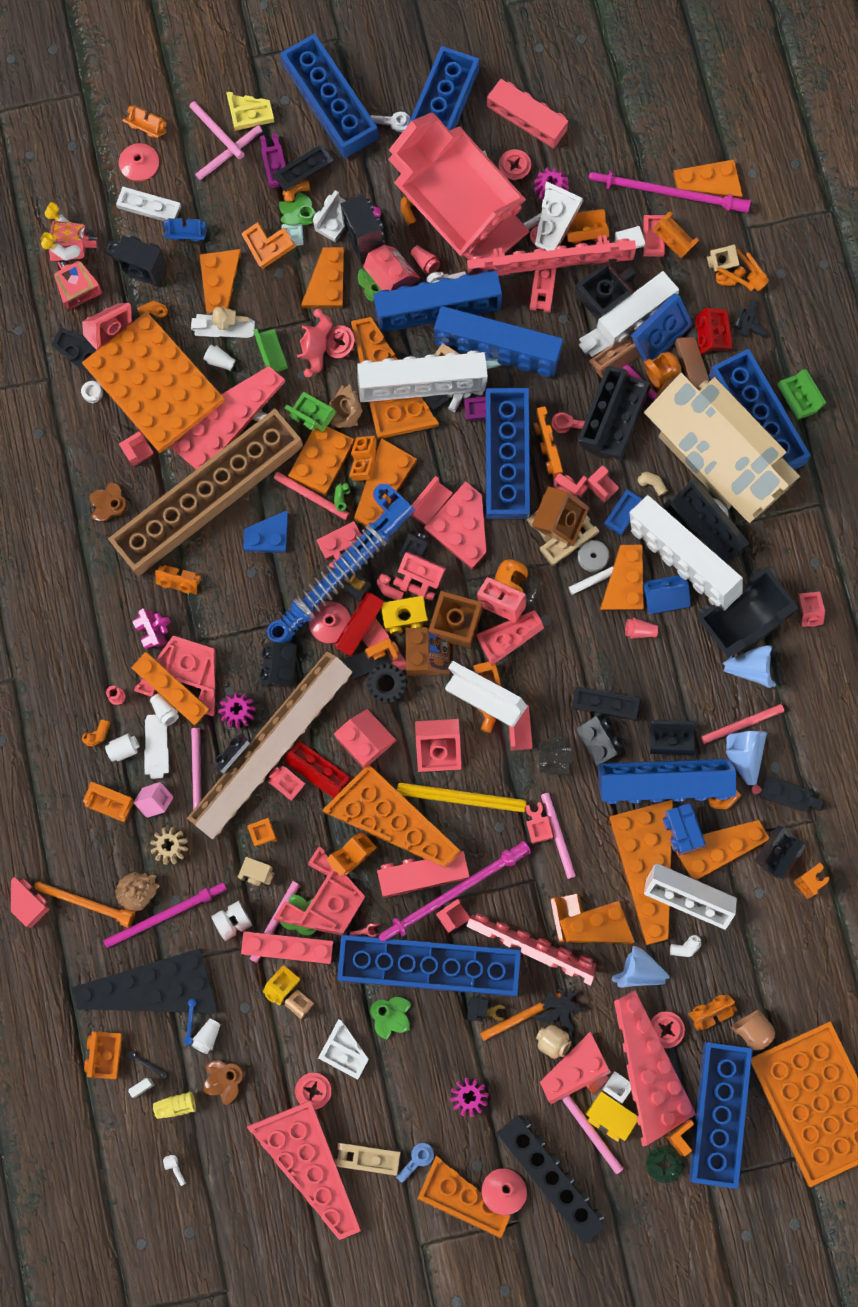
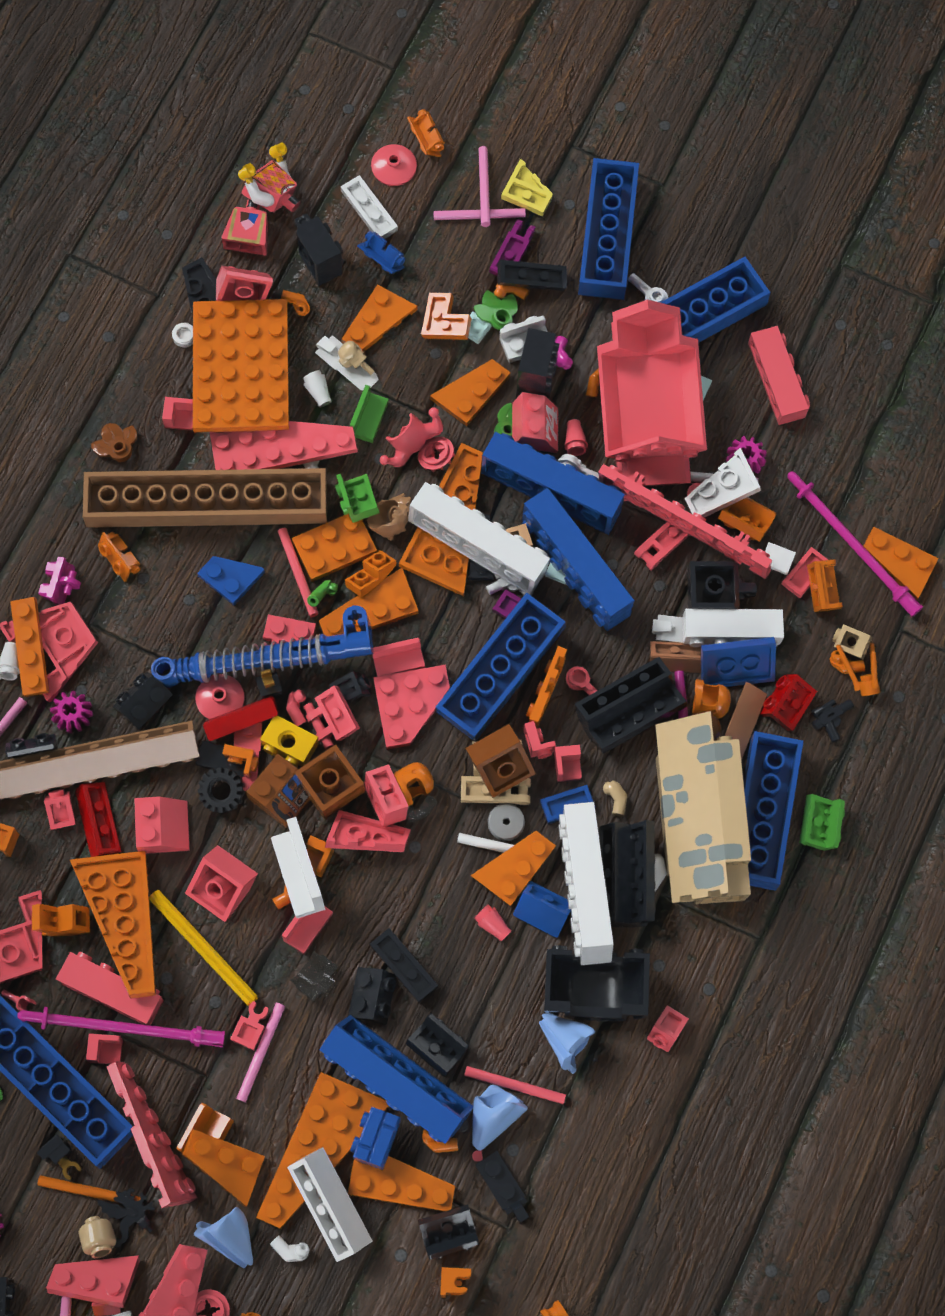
camera: 30 degrees right, 5 degrees down
coral gear [499,149,531,182] -> none

